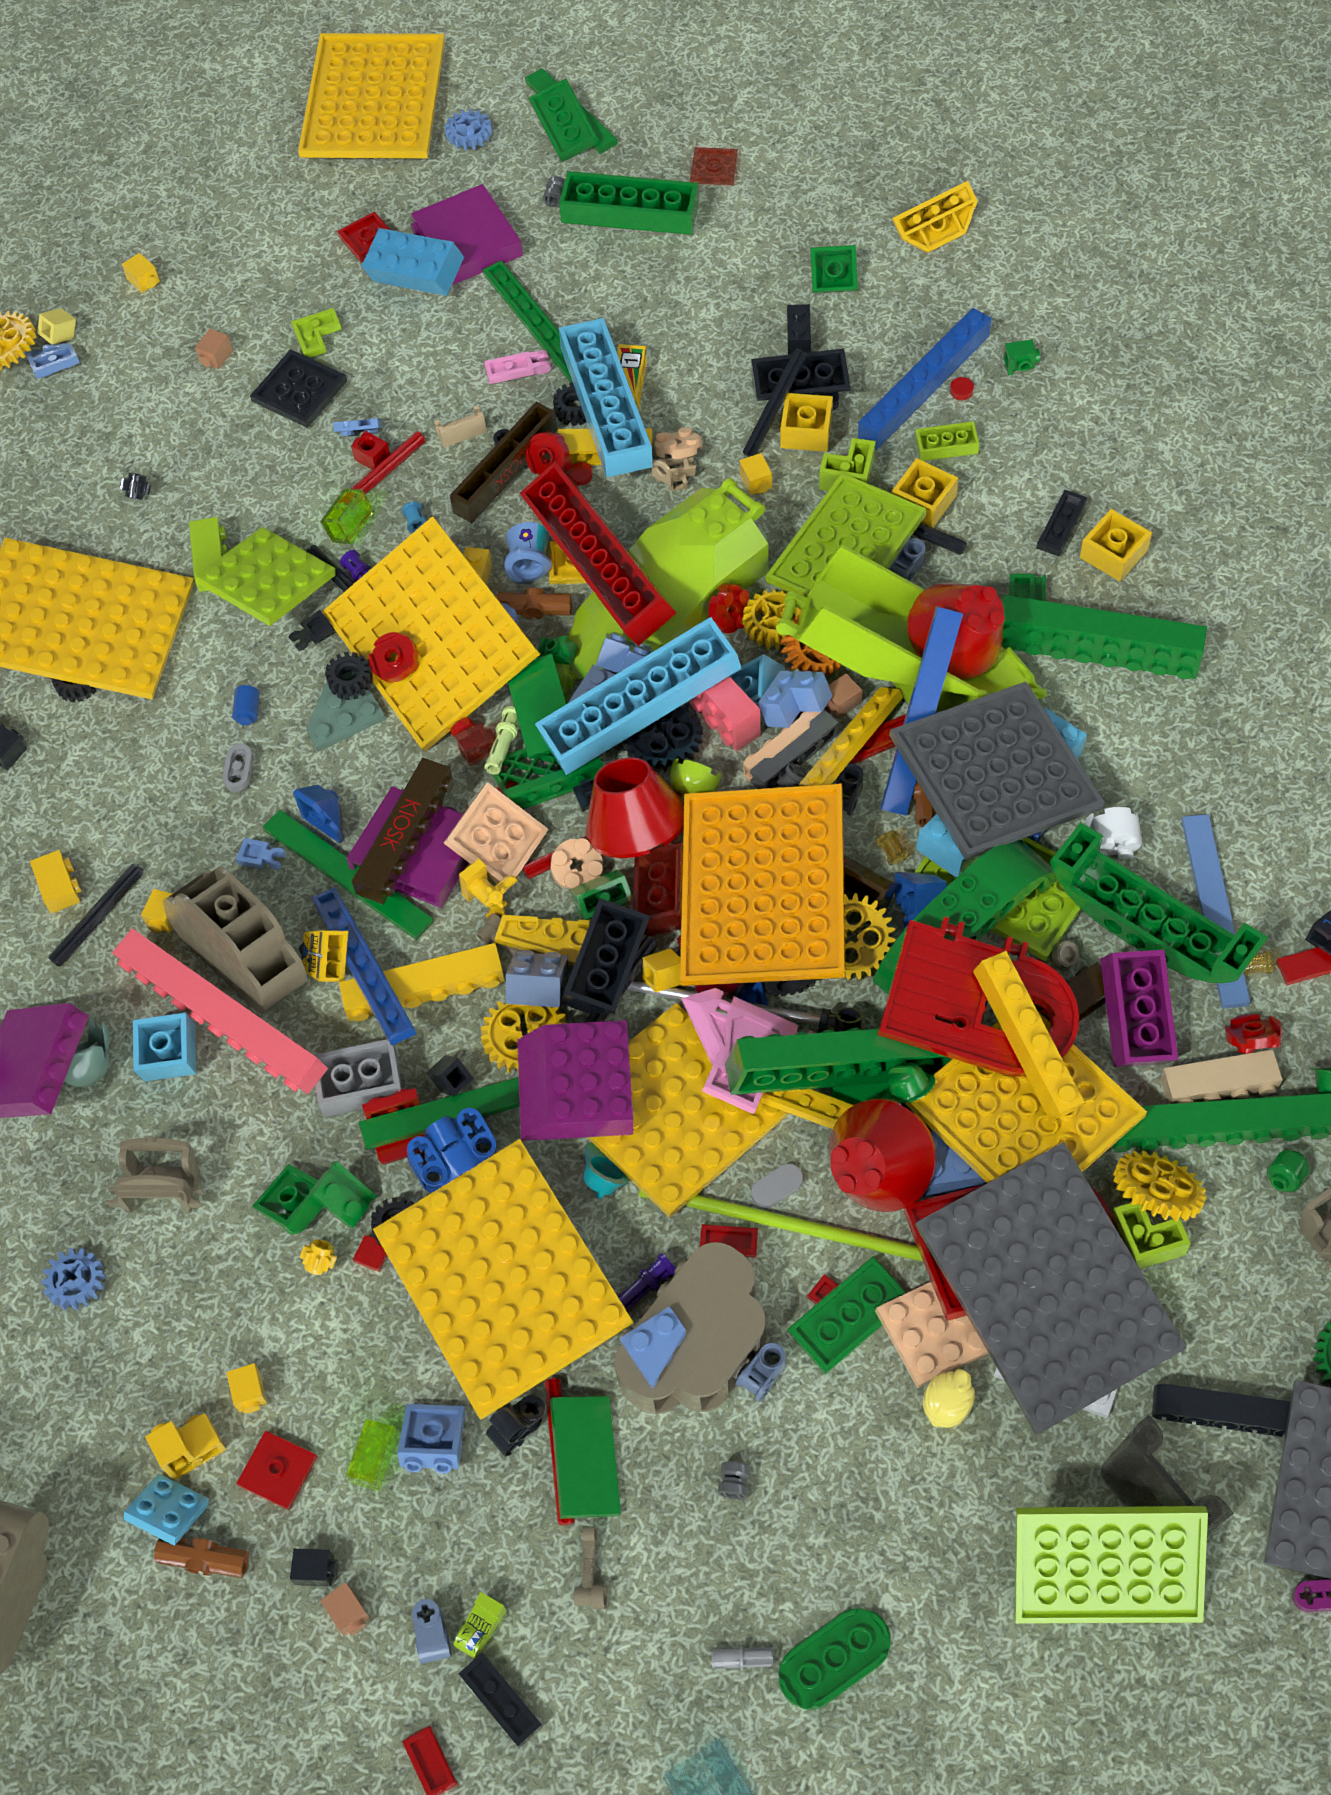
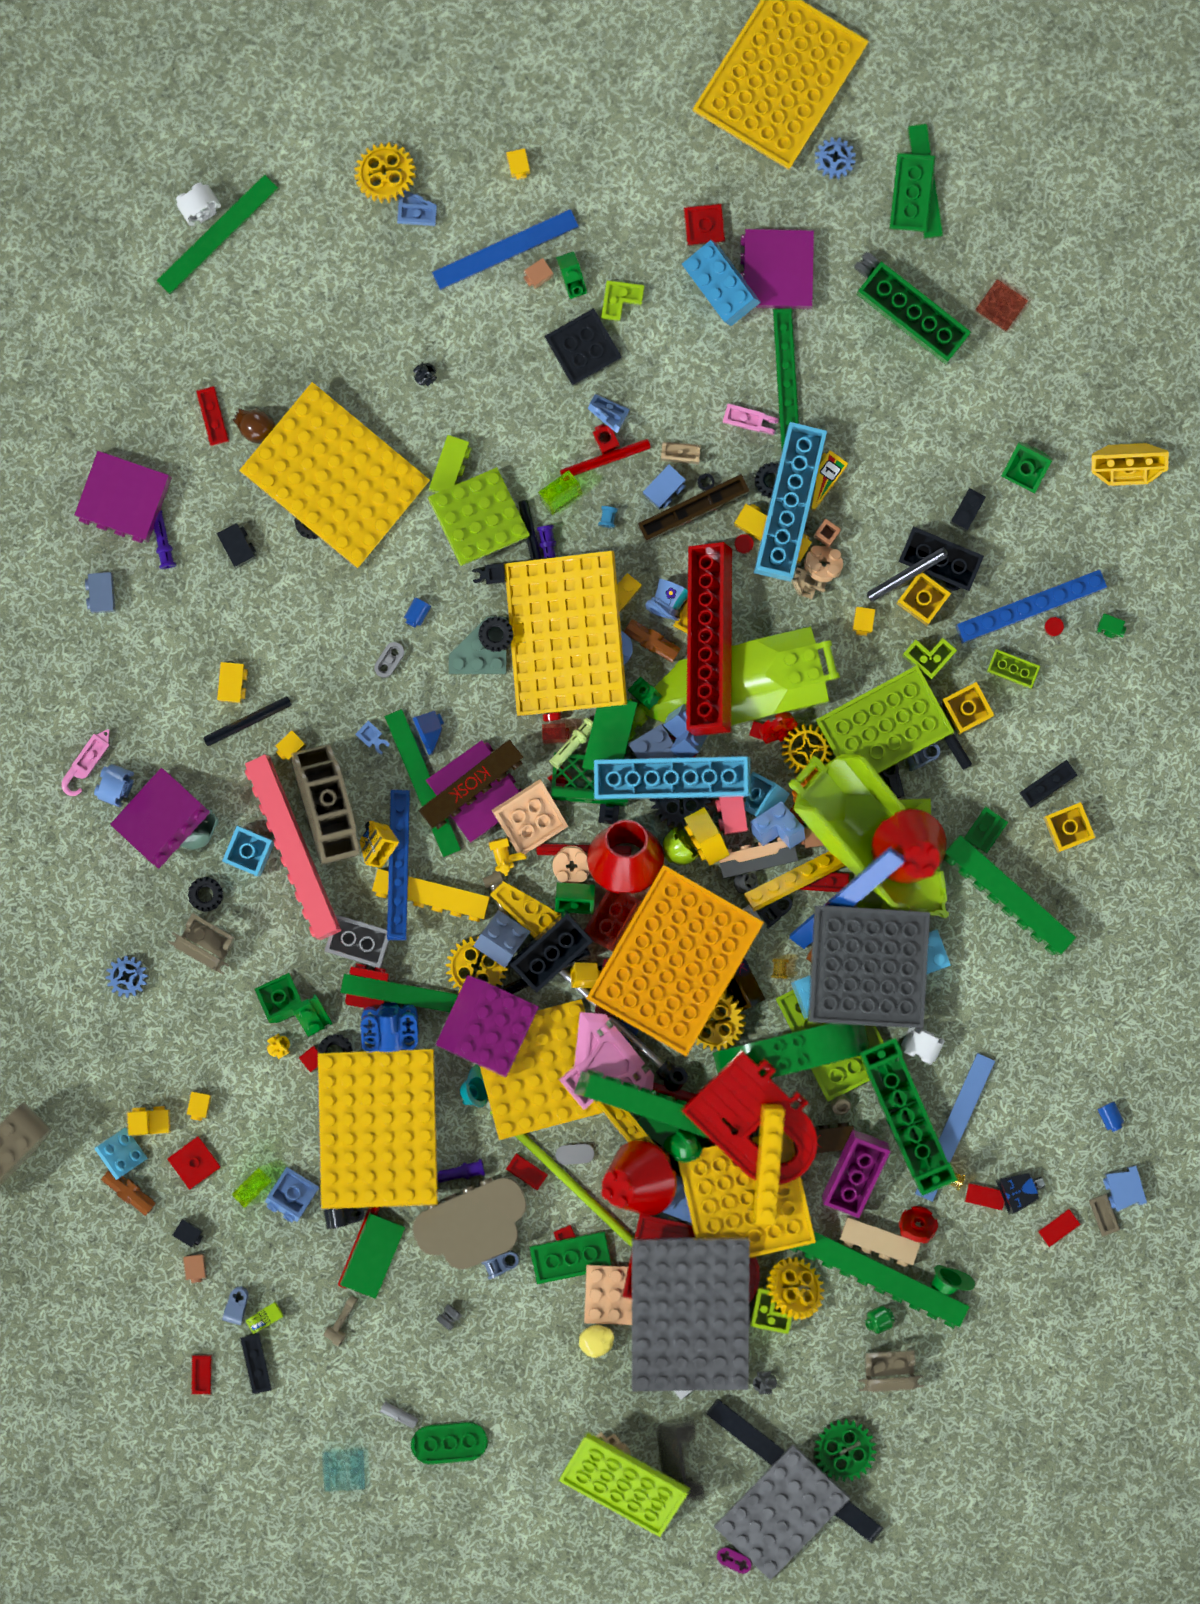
camera: 25 degrees right, 25 degrees up
light yellow brick [38,308,76,345] -> none
red plate [368,632,419,683] -> none
black brick [426,1055,474,1097] -> none
red plate [526,432,572,475] -> none
medium blue wing [620,1306,686,1389] -> none
blue slope [895,872,947,928] -> none
none -> black tyre [188,877,223,912]
none -> blue tile [432,209,578,290]
none -> green slope [556,251,588,299]
none -> medium blue brick [643,465,686,509]
none -> yellow brick [684,807,730,866]
none -> dark grey gear [753,1371,777,1395]
none -> nougat brick [814,519,841,547]

